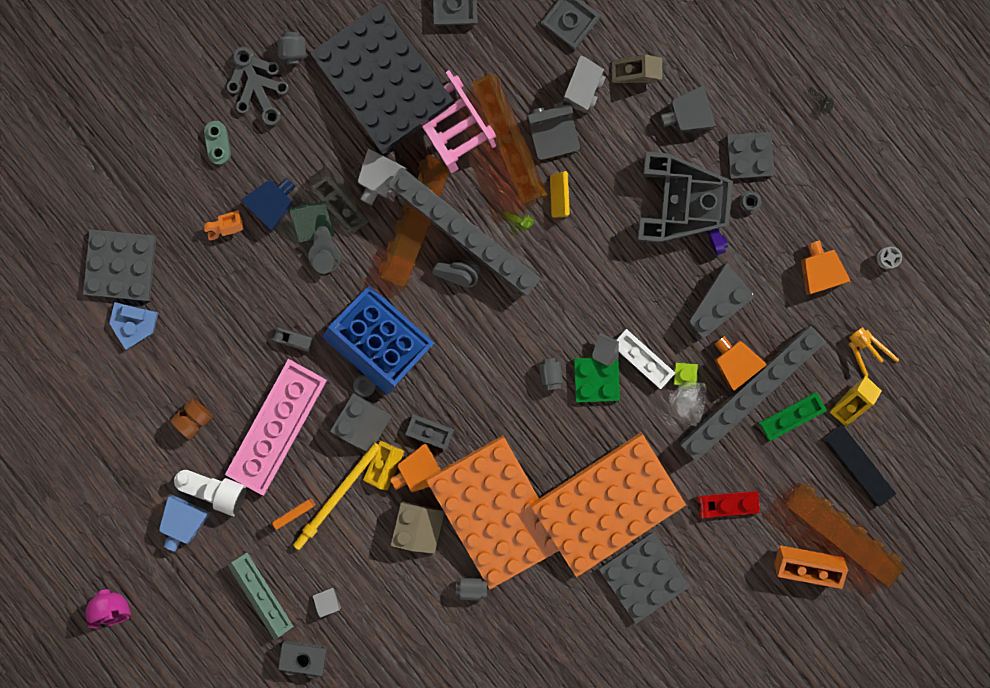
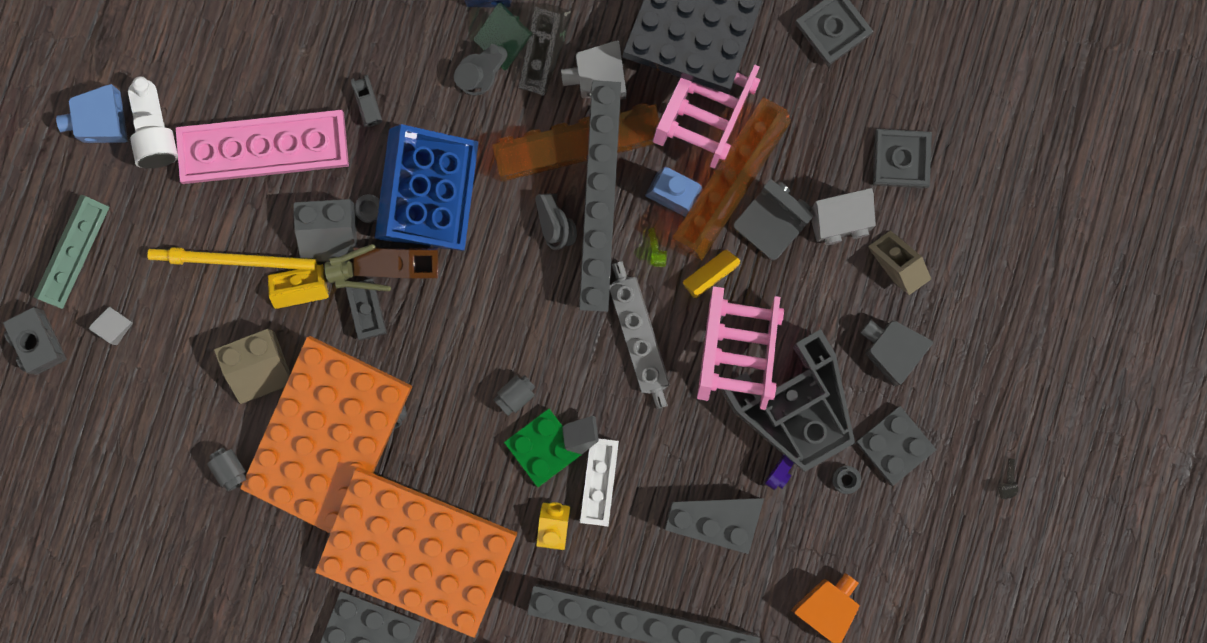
camera: 50 degrees right, 5 degrees down
dark orange wheel [171,398,213,439] -> none
orange tile [272,498,316,530] -> none
orange torso [390,443,441,492] -> none
clear cylinder [669,381,707,426] -> none
lime plate [673,363,698,386] -> none
orange torso [714,336,767,391] -> none
none -> olive plant [325,244,391,291]
none -> reddish brown slope [353,247,439,278]
none -> yellow bracket [536,502,570,550]
none -> light grey plate [609,261,670,409]
none -> medium blue torso [645,167,705,220]
none -> bright pink fence [697,286,784,410]

